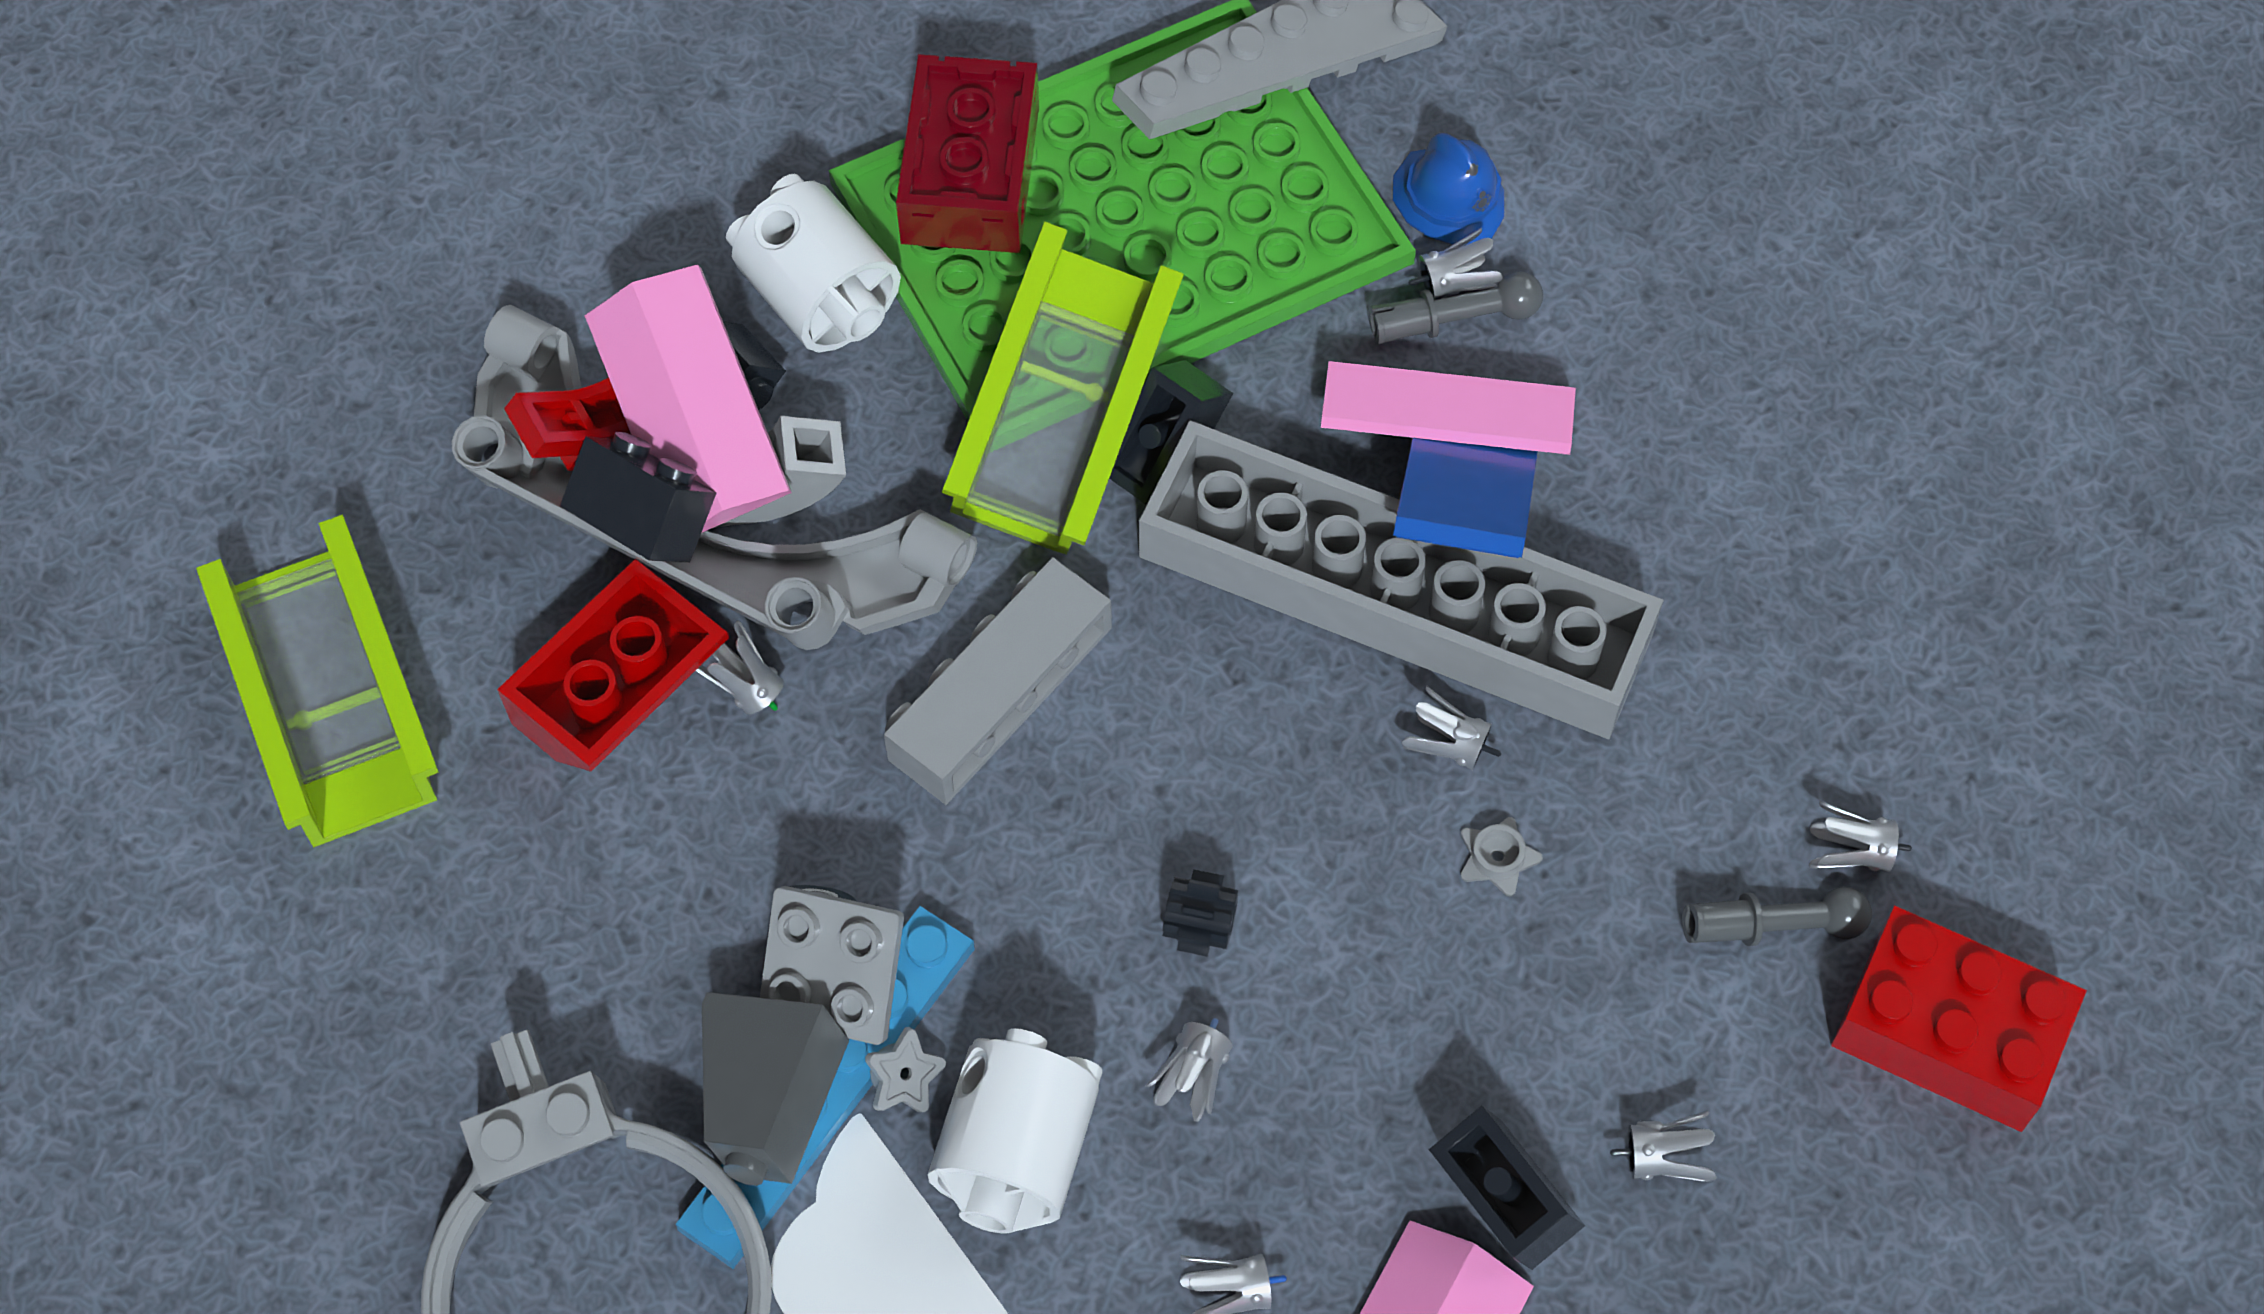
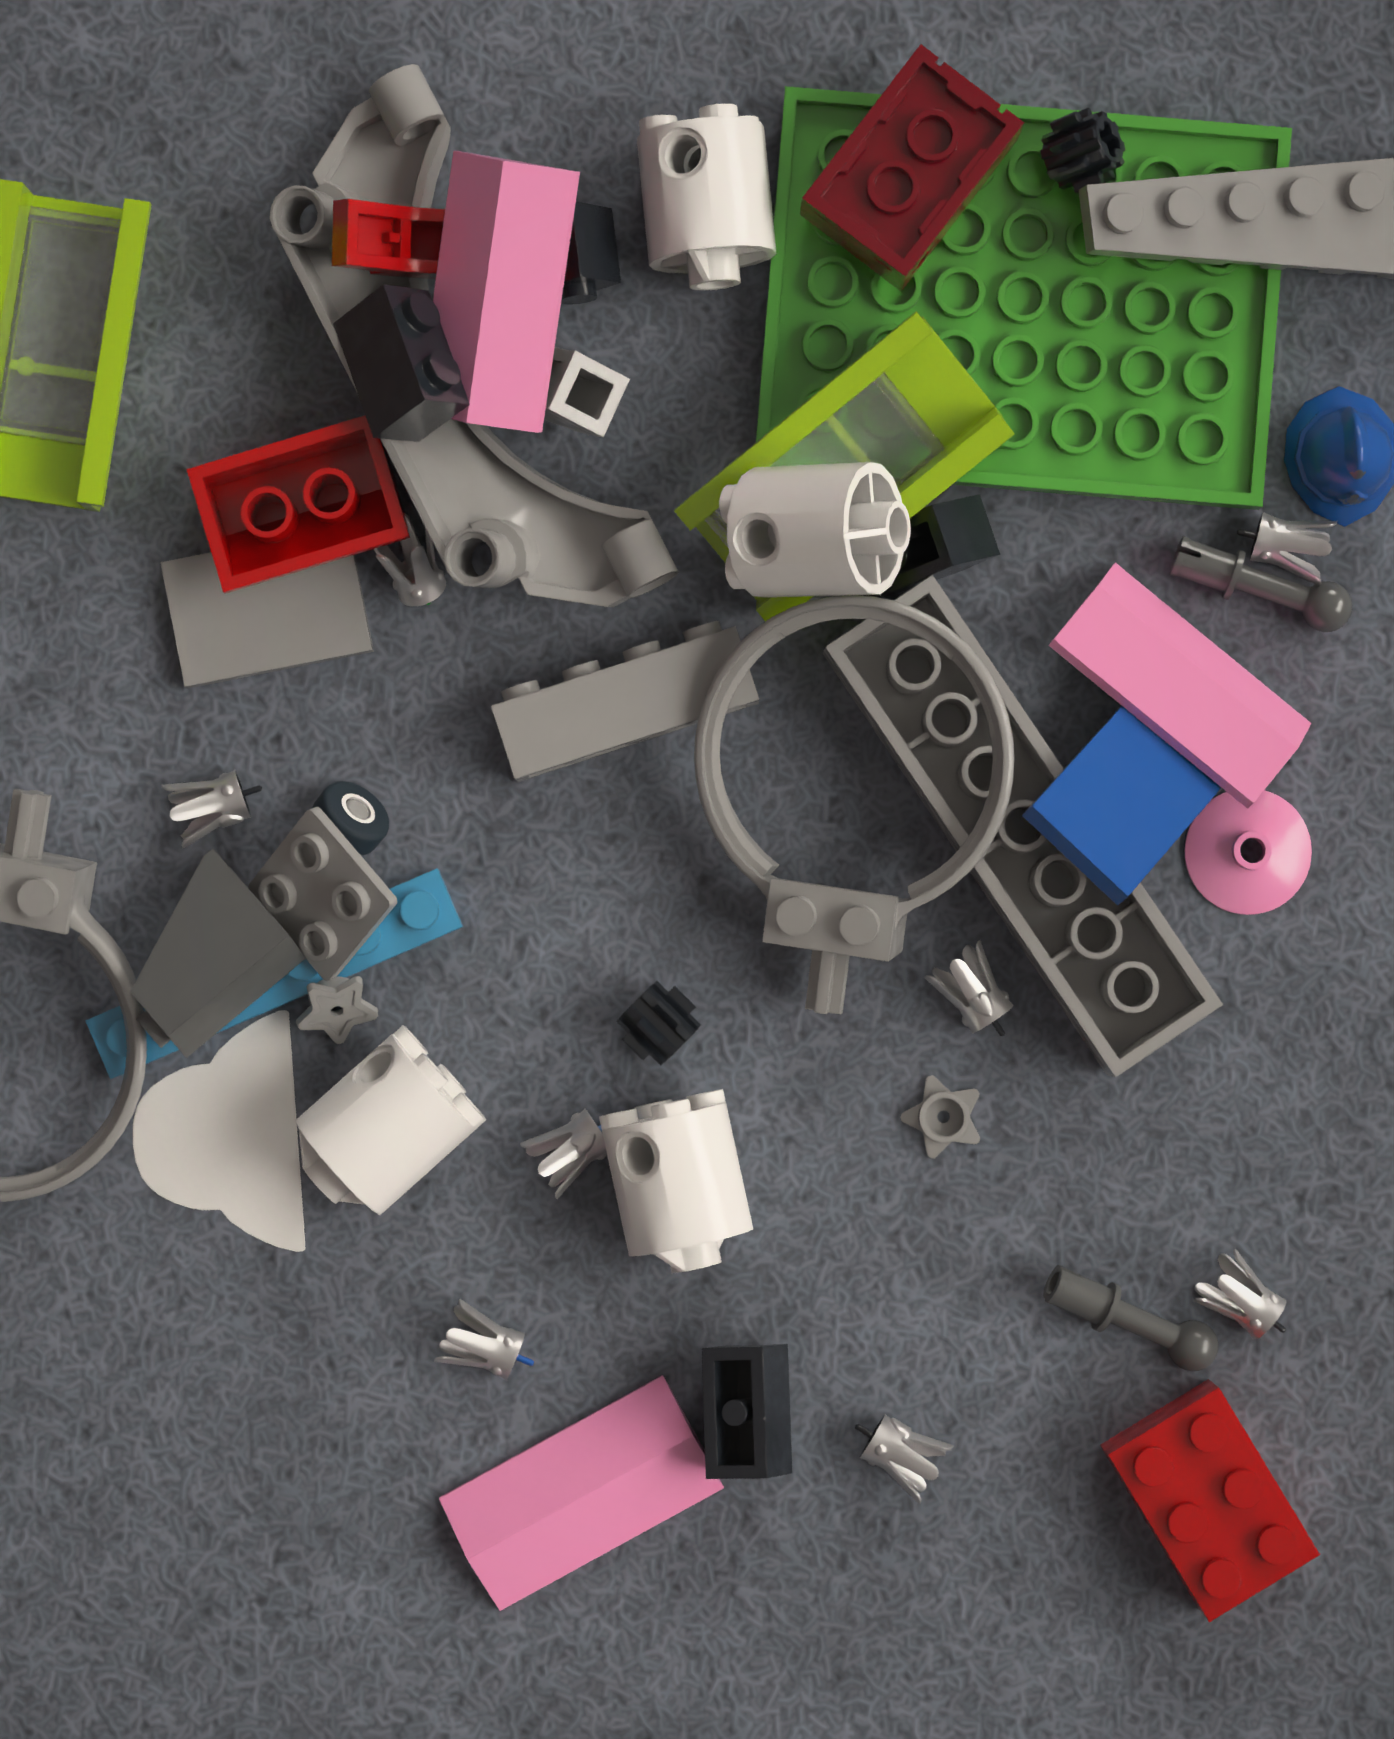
camera: 30 degrees right, 25 degrees up
none -> light grey tile [160,552,374,689]
none -> flat silver piece [161,770,262,848]
none -> white cylinder [599,1089,753,1273]
none -> light grey brick [694,595,1015,1014]
none -> white cylinder [719,462,911,597]
none -> black gear [1040,108,1126,193]
none -> bright pink dish [1184,790,1312,915]

